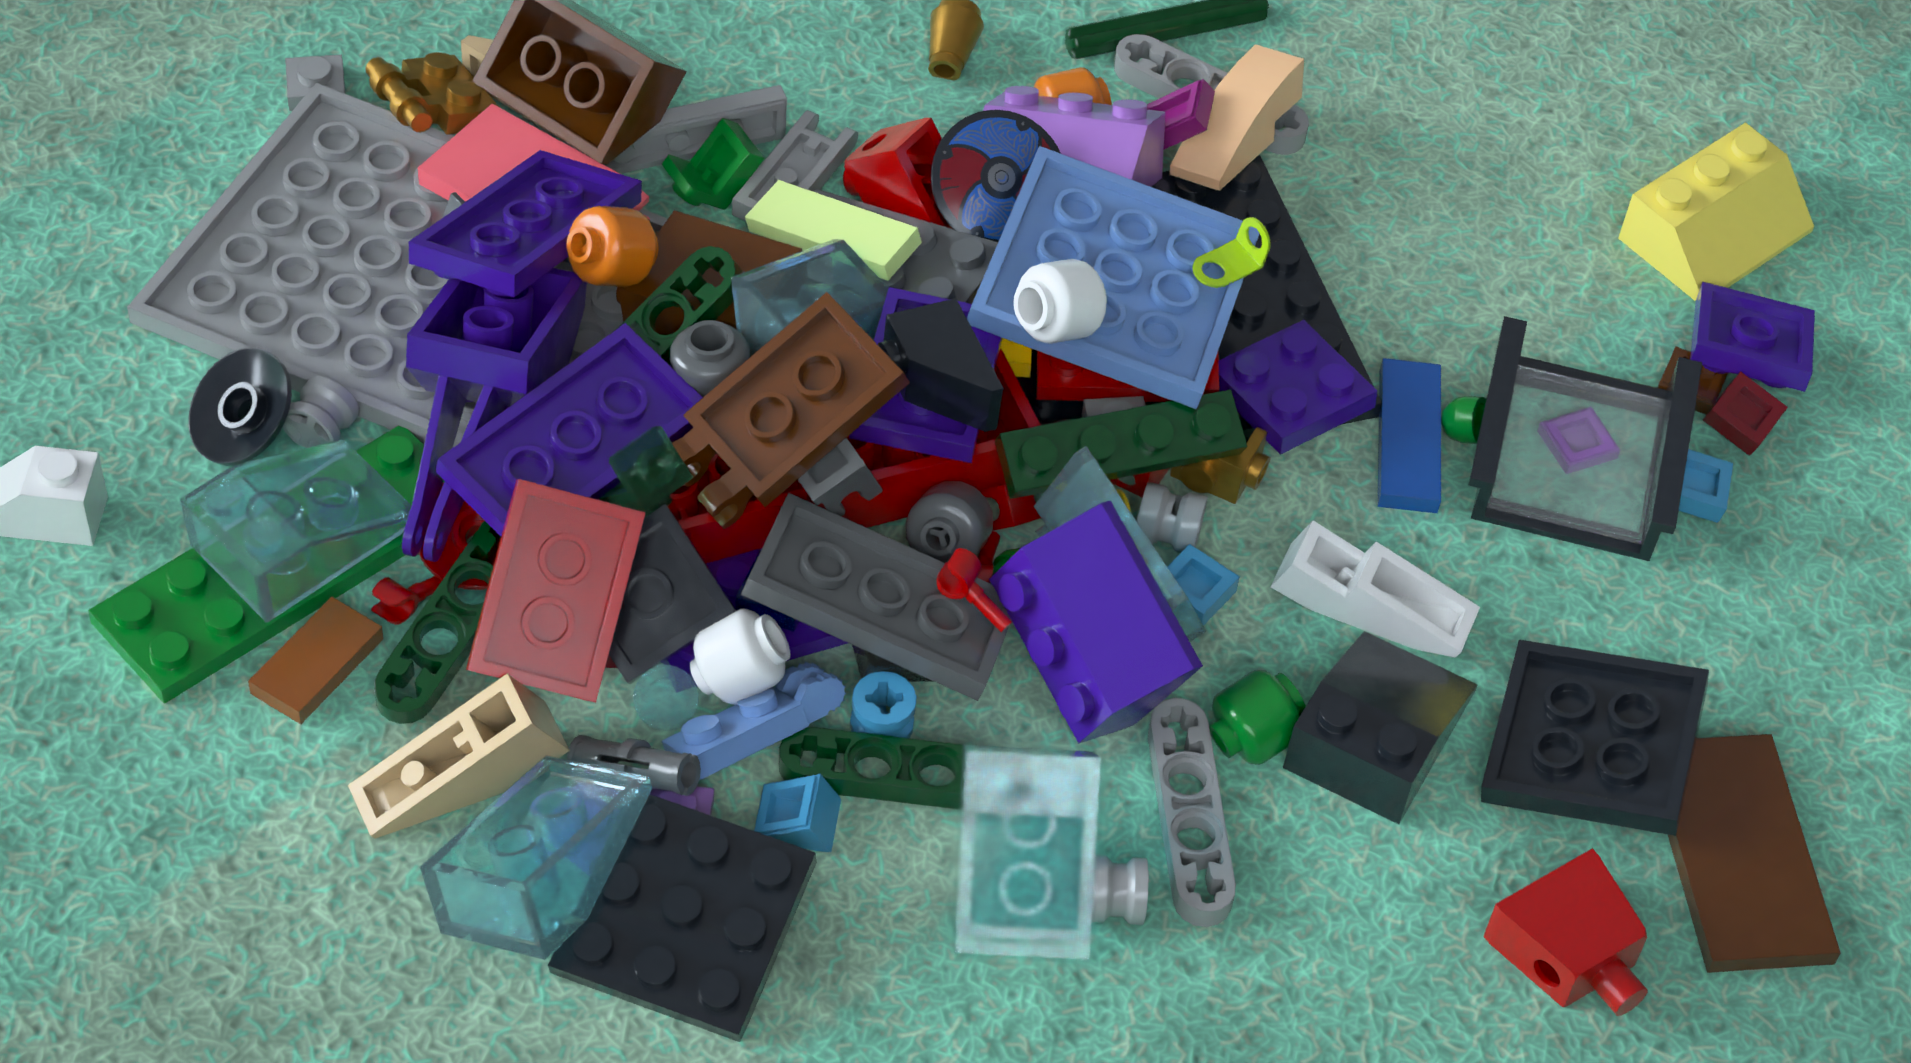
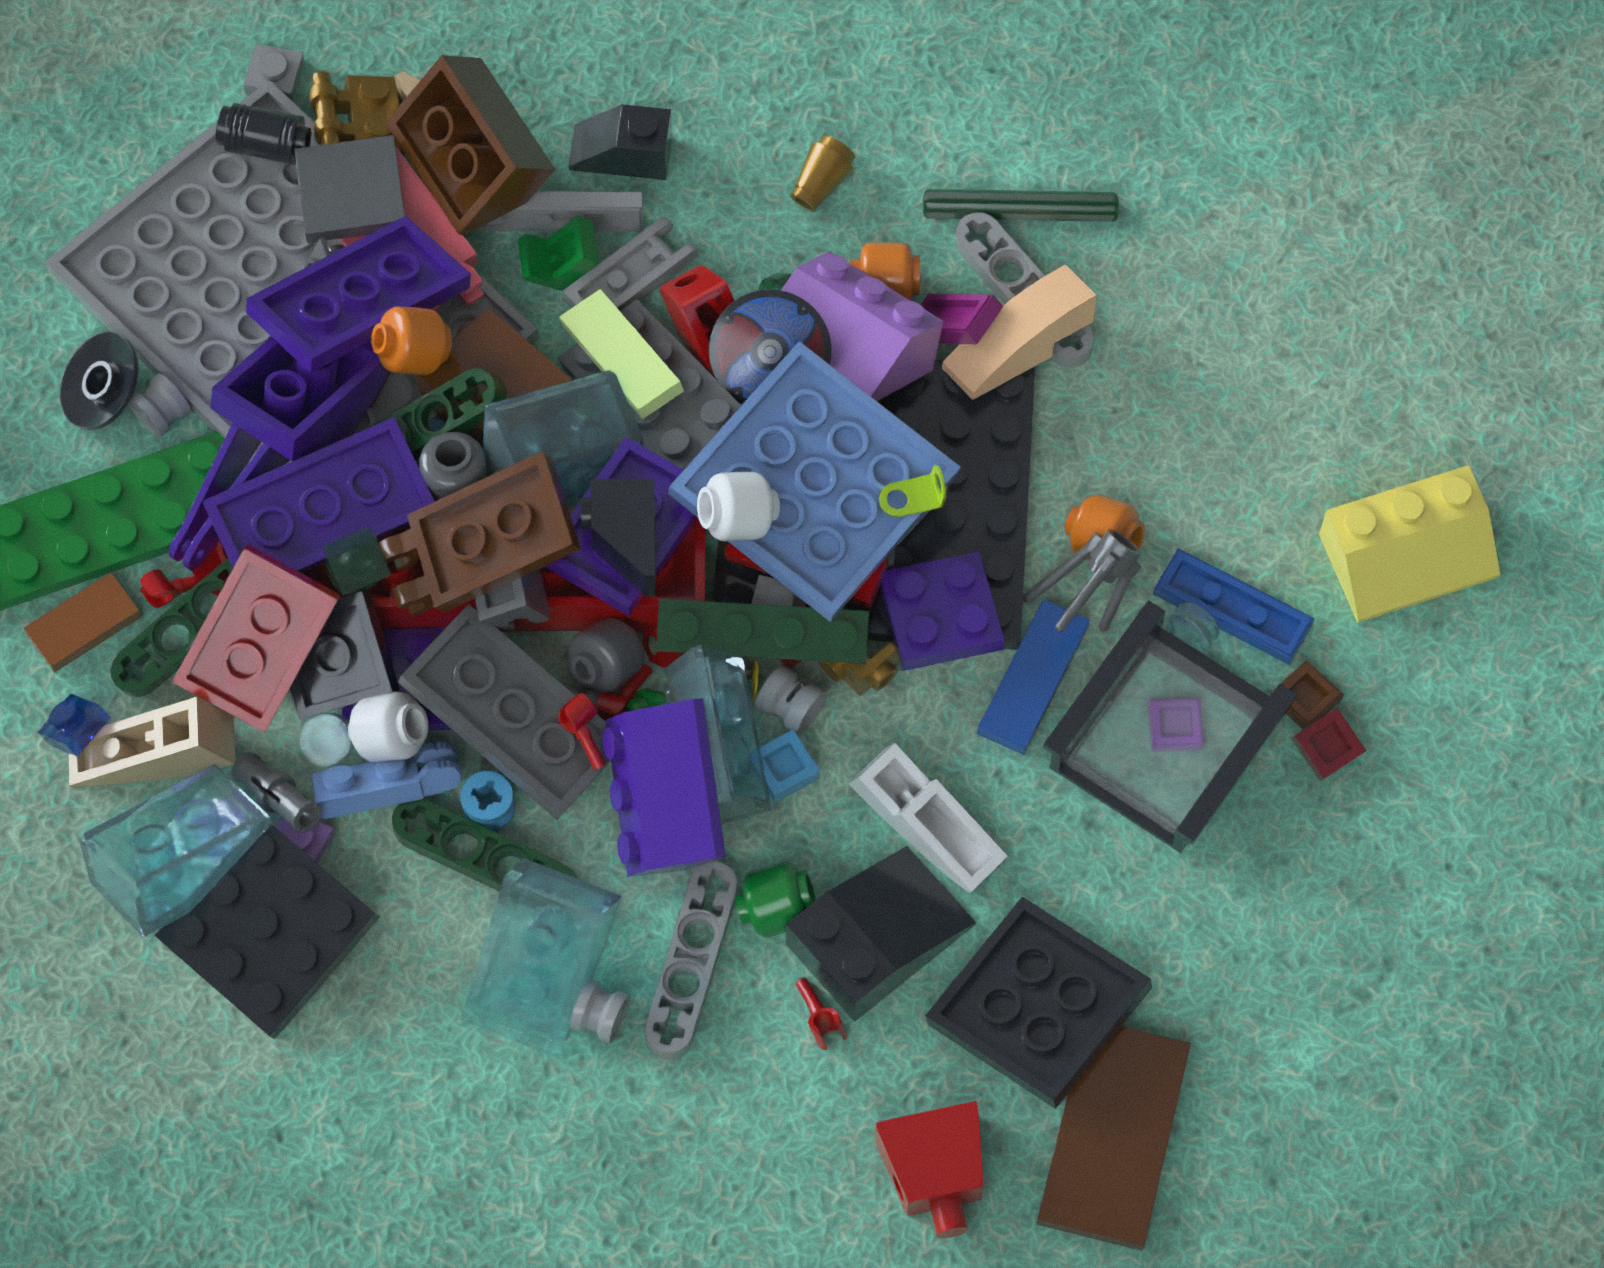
camera: 25 degrees right, 15 degrees up
clear light blue slope [180,439,412,623] -> none
dark azure slope [754,774,841,852] -> none
green hinge [1441,396,1486,444] -> none
dark azure plate [1679,449,1733,523] -> none
dark purple plate [1690,282,1815,392] -> none
none -> clear blue plate [37,693,111,757]
none -> black head [215,103,312,165]
none -> dark grey tile [294,135,405,243]
none -> black slope [568,104,672,180]
none -> red hand [796,978,848,1050]
none -> dark grey plant [1023,529,1141,632]
none -> orange head [1065,495,1145,561]
none -> blue tile [1153,548,1315,665]
none -> clear light blue tile [1167,603,1220,653]

